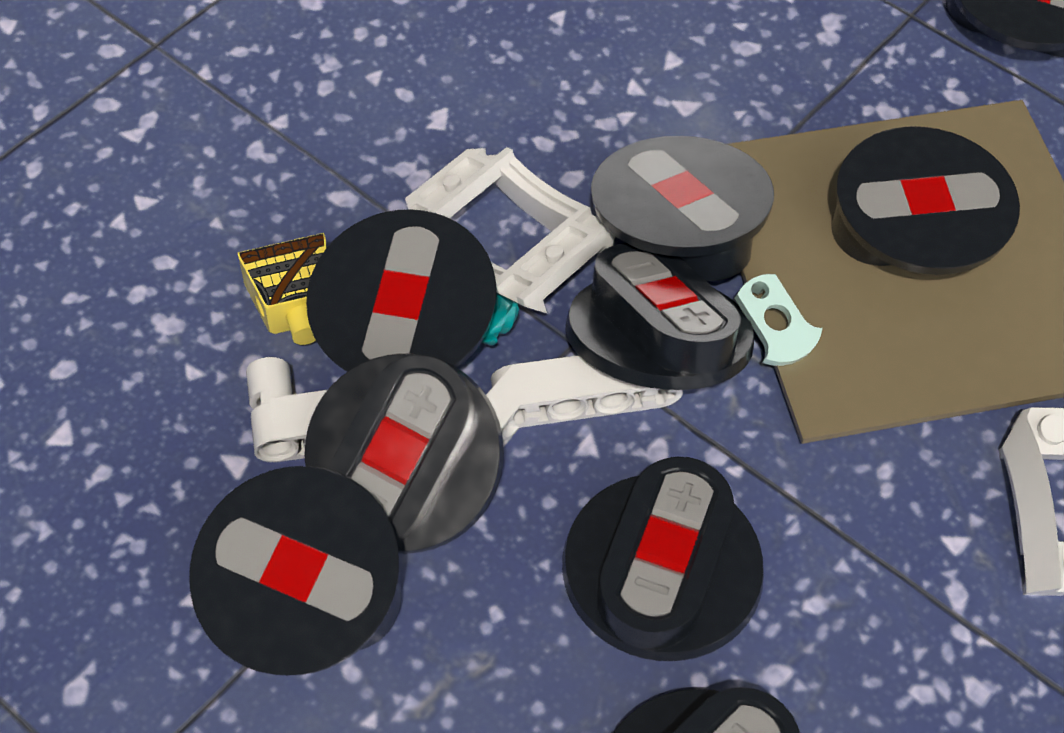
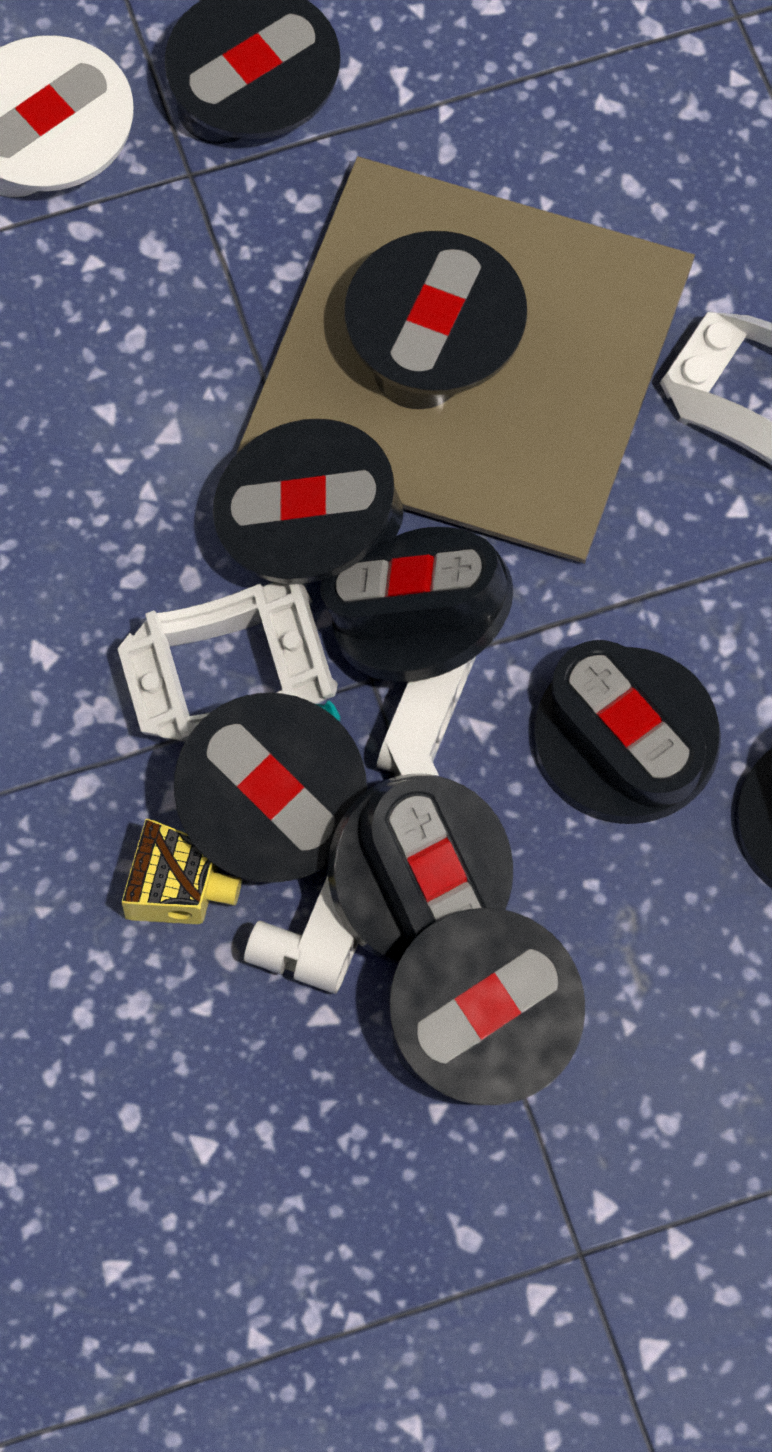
camera: 55 degrees left, 10 degrees up
light aqua piece [734,274,822,366] -> none

